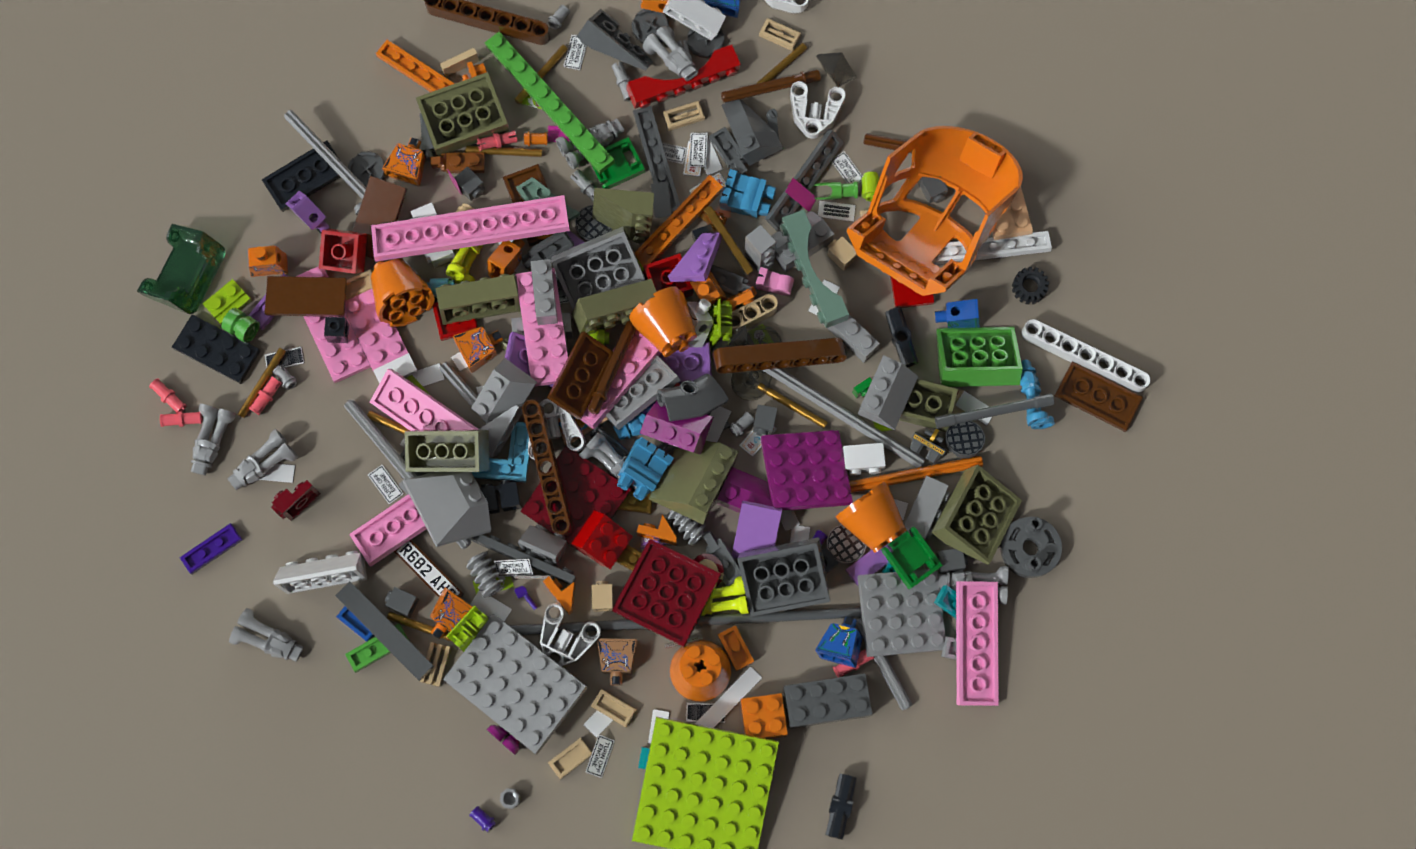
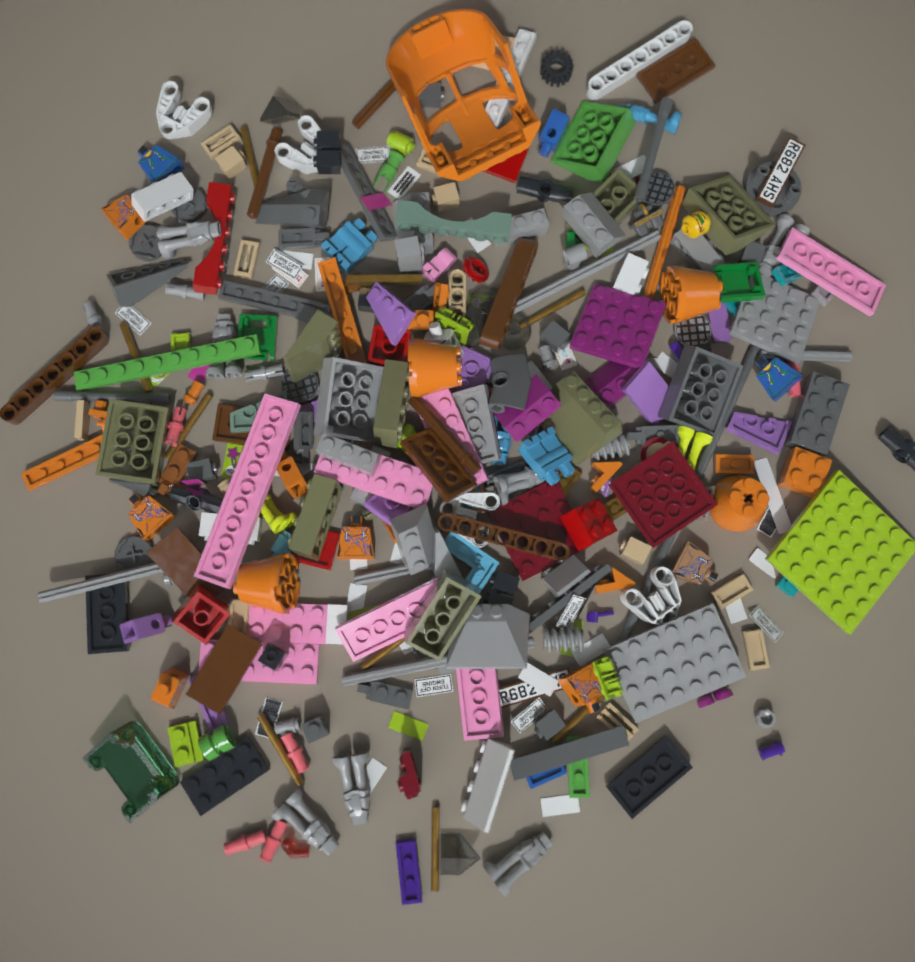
camera: 65 degrees left, 5 degrees up
none -> dark grey piece [54,390,171,404]
none -> black piece [169,484,224,514]
none -> lime tile [170,332,191,352]
none -> tan brick [215,145,247,180]
none -> sticker [221,443,244,479]
none -> clear red arm [281,838,309,858]
none -> dark grey brick [301,715,330,744]
none -> black piece [313,131,341,174]
none -> dark grey hinge [357,681,413,710]
none -> lime sticker [388,711,429,741]
none -> pearl gold bar [431,807,440,892]
none -> clear smoke slope [440,832,481,875]
none -> red gear [462,256,489,284]
none -> white sticker [510,698,548,733]
none -> white sticker [518,663,558,696]
none -> white sticker [541,795,580,817]
none -> light grey piece [563,243,587,272]
none -> black plate [606,735,693,819]
none -> yellow head [682,211,711,239]
none -> medium lavender wing [725,412,793,455]
none -> tile [756,137,806,208]

